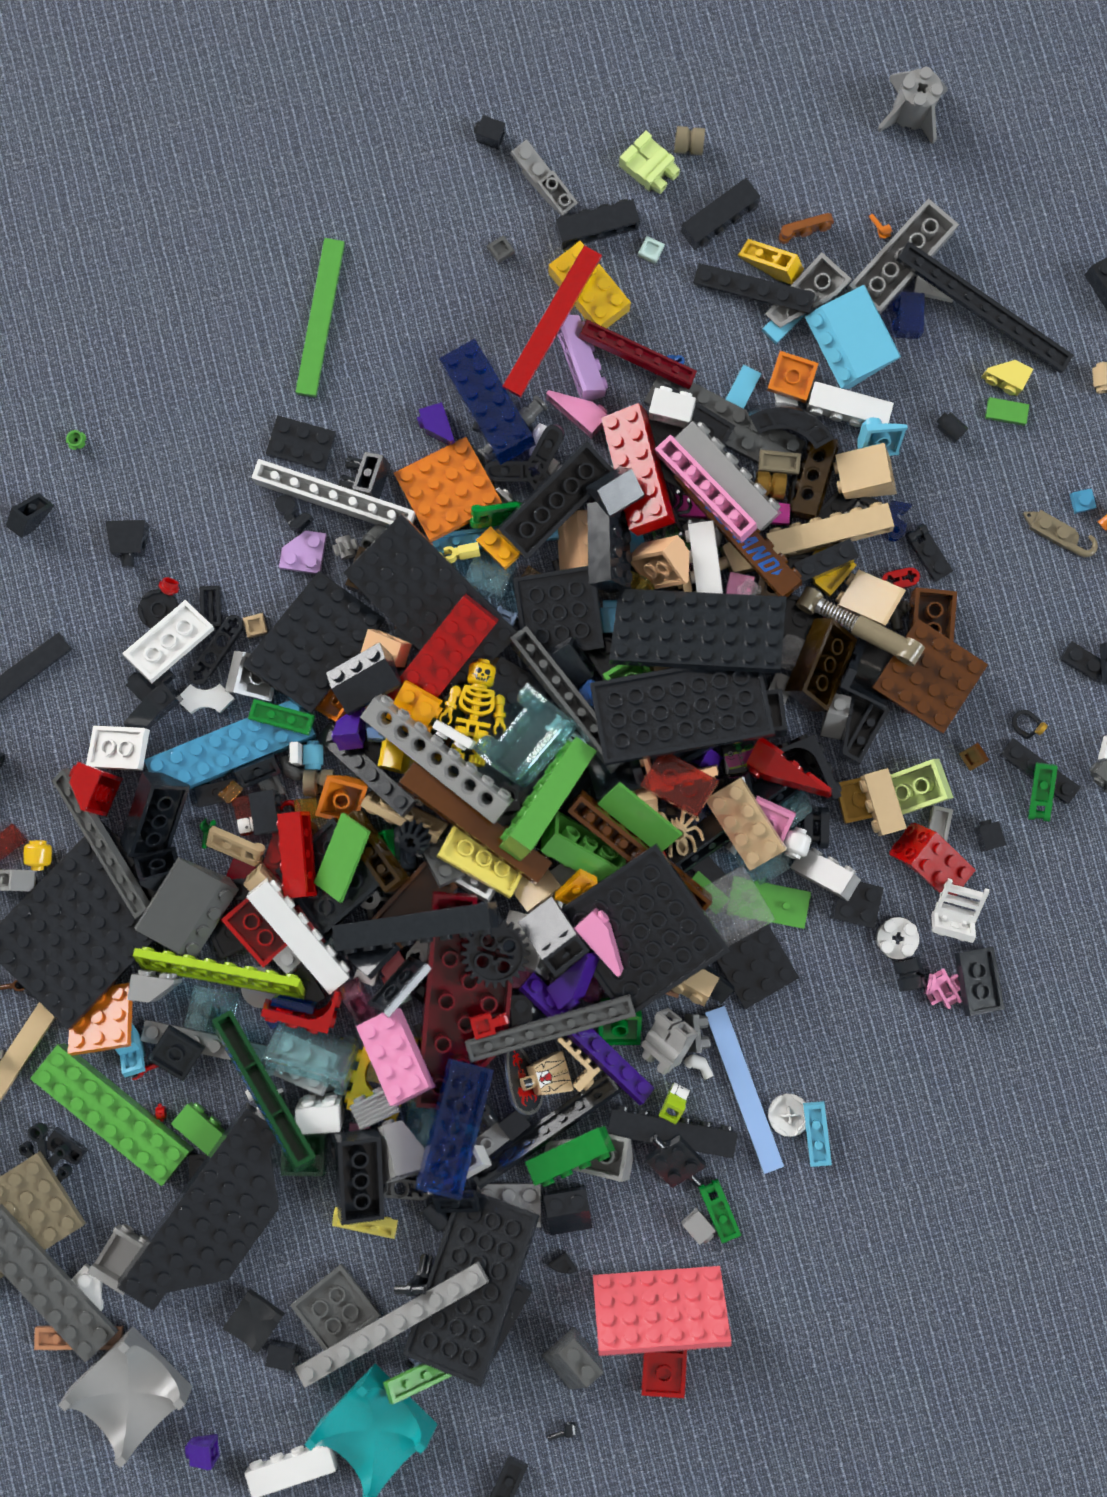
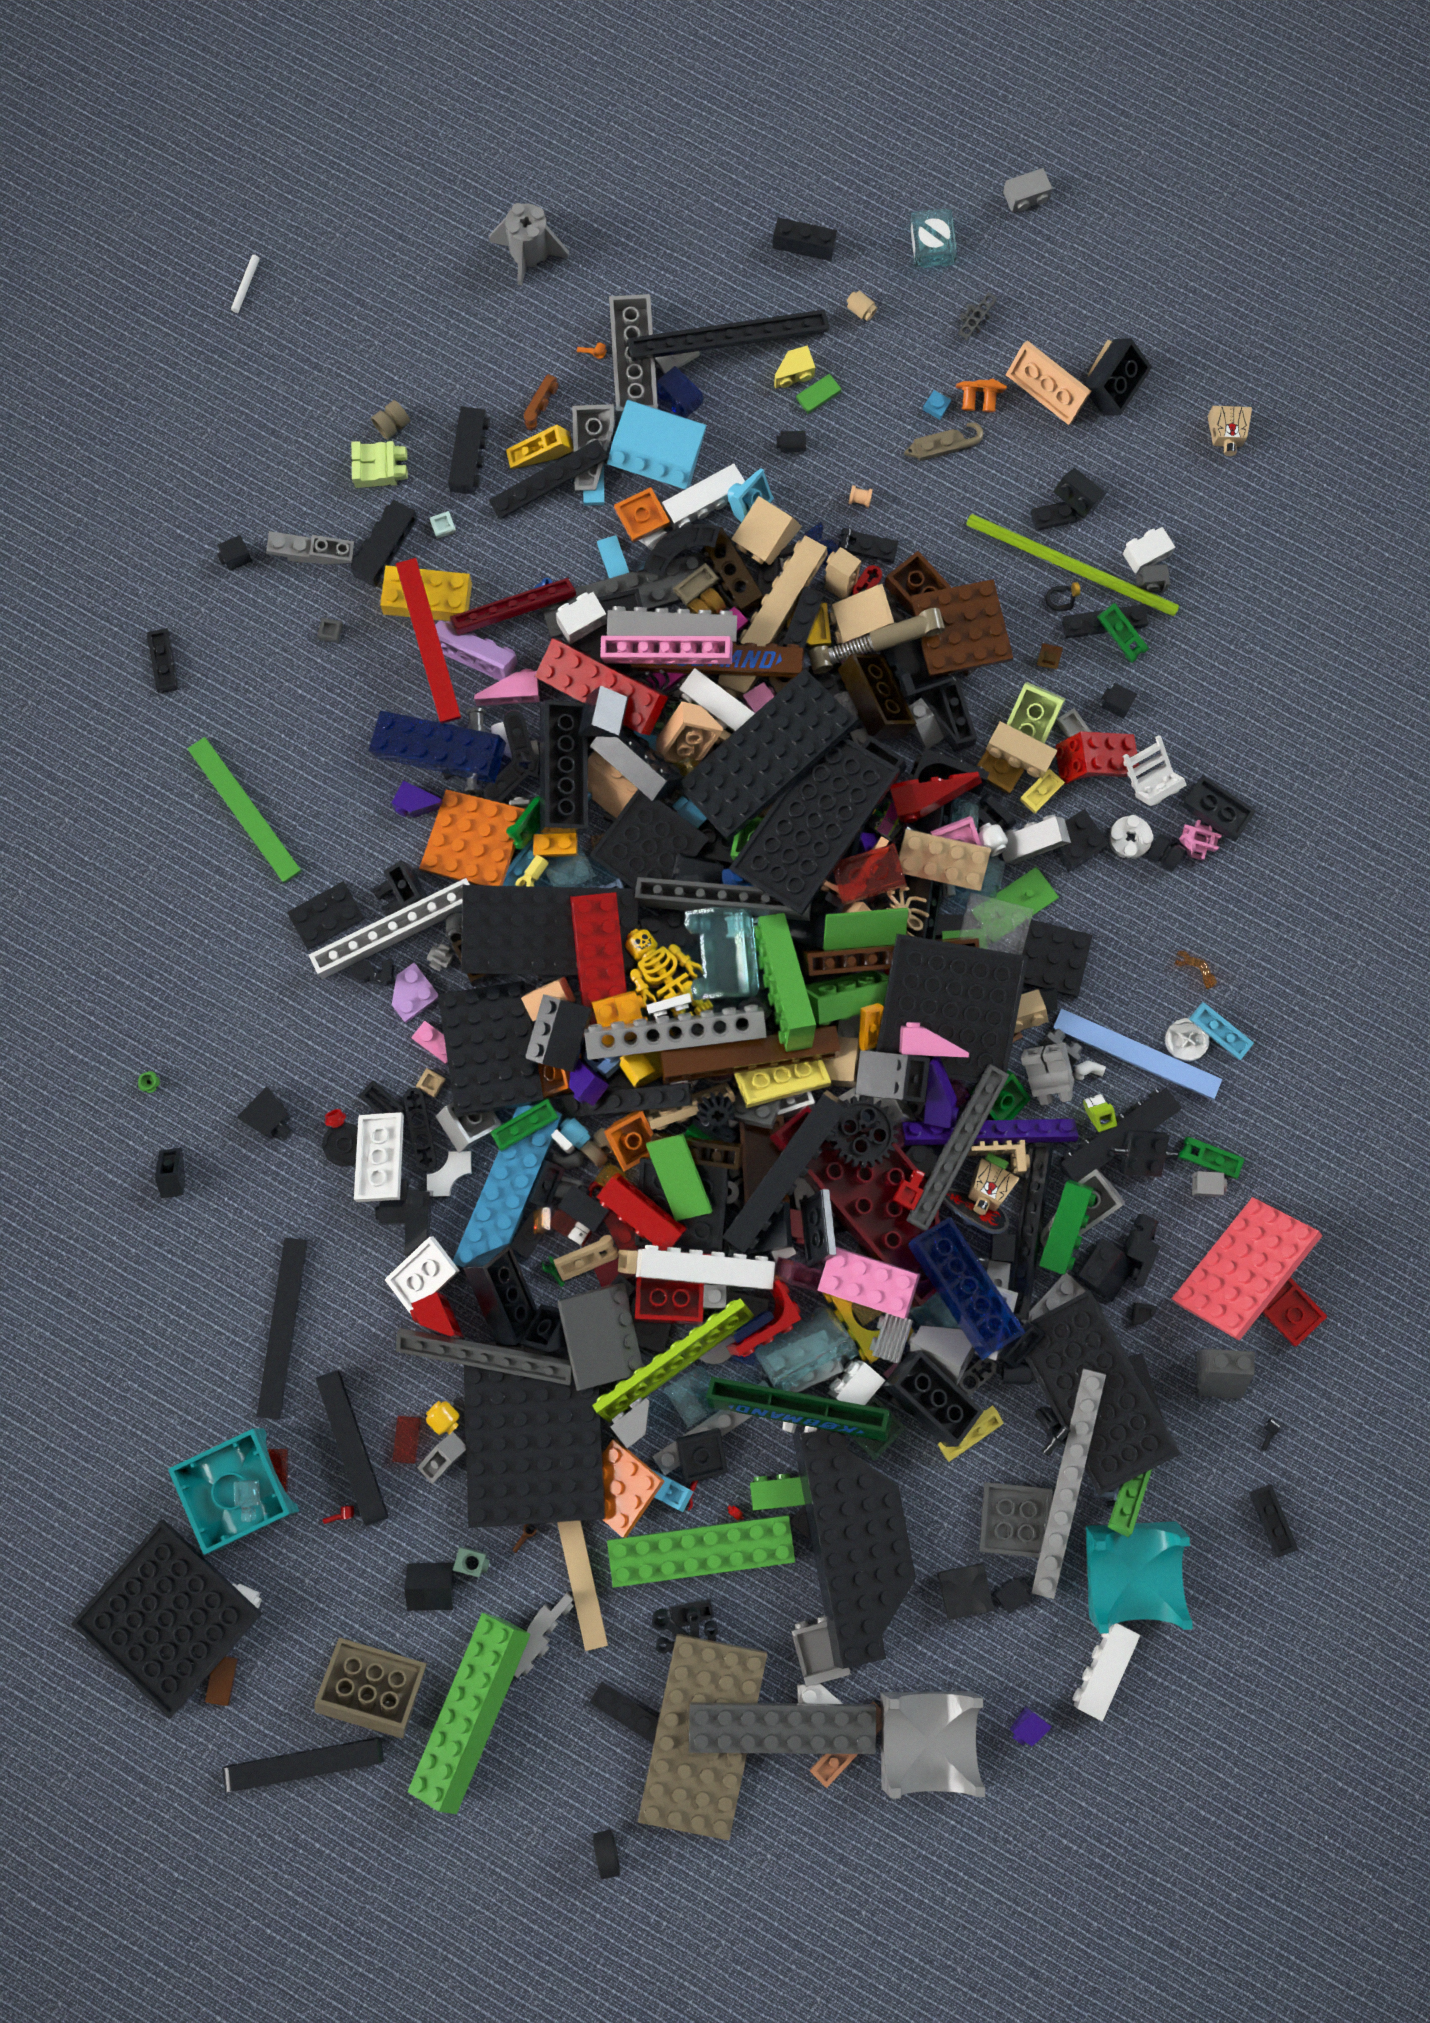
camera: 45 degrees left, 5 degrees down
clear plate [737,577,762,595] -> none
none -> black tile [147,628,179,694]
none -> bright pink plate [411,1021,448,1065]
none -> tan brick [824,547,861,600]
none -> light nougat bush [849,485,873,508]
none -> lime axle [967,514,1179,616]
none -> bright green tile [984,1152,1009,1170]
none -> light yellow plate [1019,768,1065,814]
none -> black plate [1123,1214,1161,1288]
none -> clear orange arm [1175,951,1217,989]

